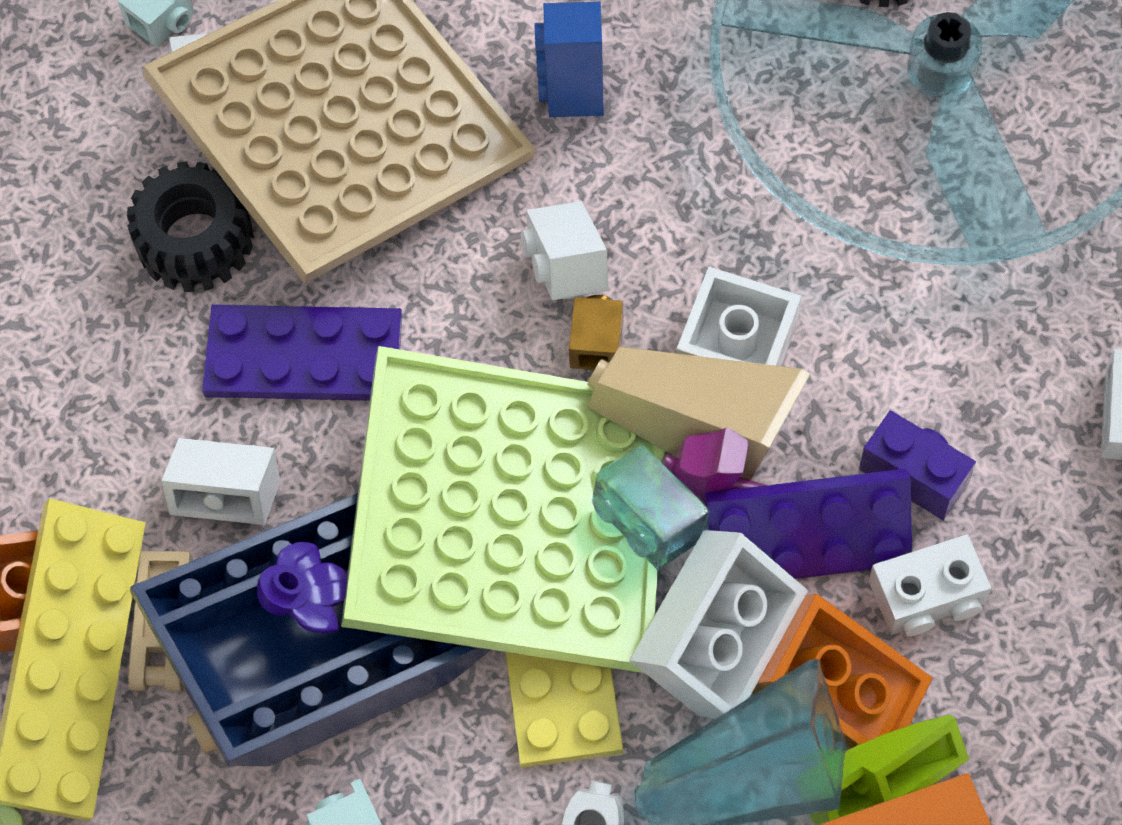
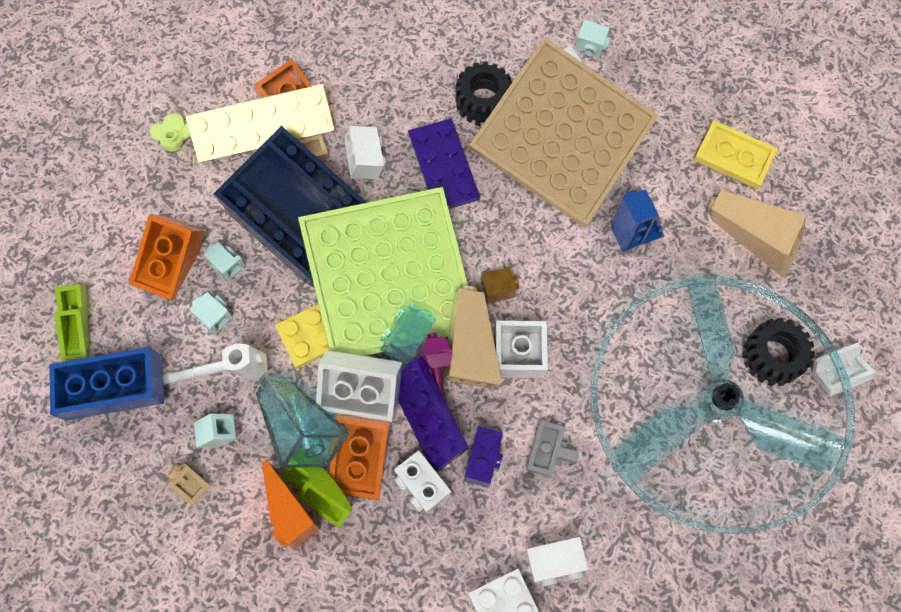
camera: 65 degrees right, 5 degrees up
dark purple plate [257,542,348,633] -> none
white brick [521,201,608,300] -> none
none -> light grey hinge [526,420,579,478]

